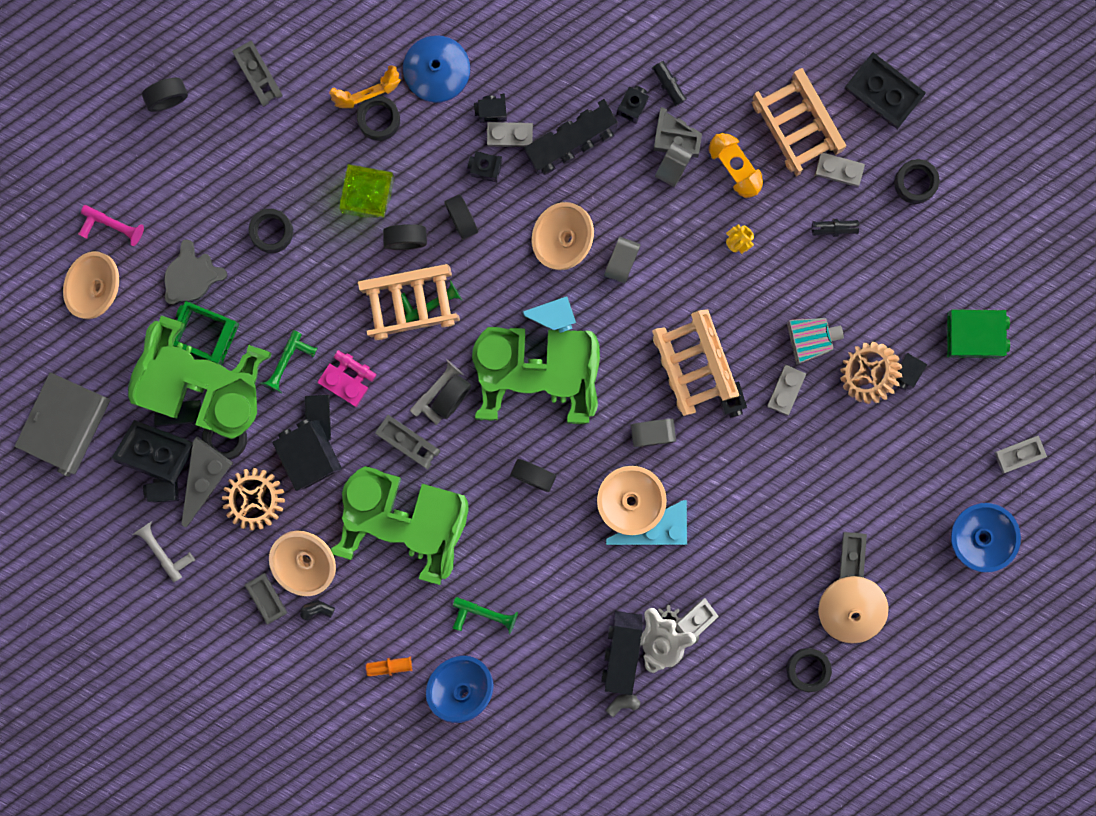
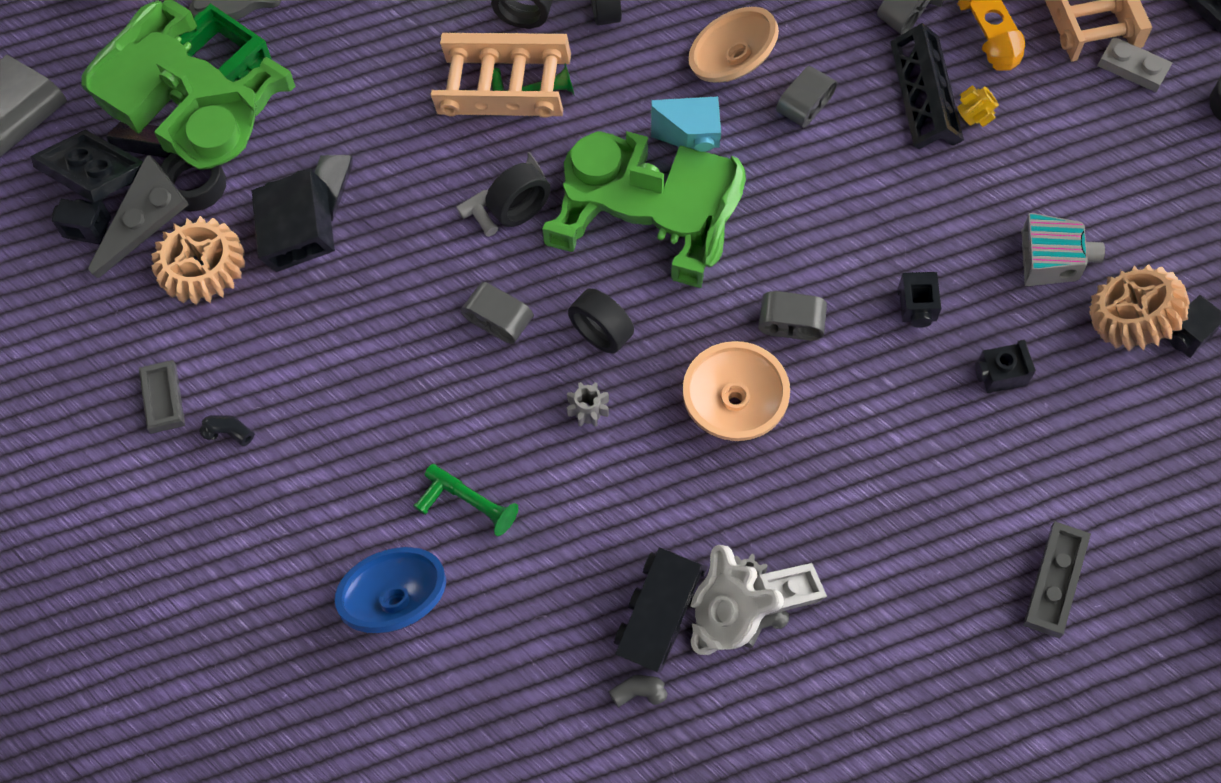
camera: 20 degrees right, 20 degrees down
light grey piece [132,521,195,583] -> none
green piece [260,330,318,394] -> none
light nougat dish [269,531,336,596] -> none
dark pink plate [317,350,377,408] -> none
bright green animal [331,466,468,585] -> none
orange axle [366,656,412,677] -> none
dark grey plate [375,415,441,470] -> none
medium azure wing [606,500,687,545] -> none
light nougat fence [652,310,739,416] -> none
light grey plate [767,365,806,416] -> none
black tyre [786,648,832,693] -> none
black pin [812,219,859,237] -> none
light nougat dish [818,576,888,643] -> none
none -> dark grey beam [461,282,534,344]
none -> light grey gear [567,382,609,427]
none -> black fence [890,23,964,149]
none -> black brick [975,340,1036,393]

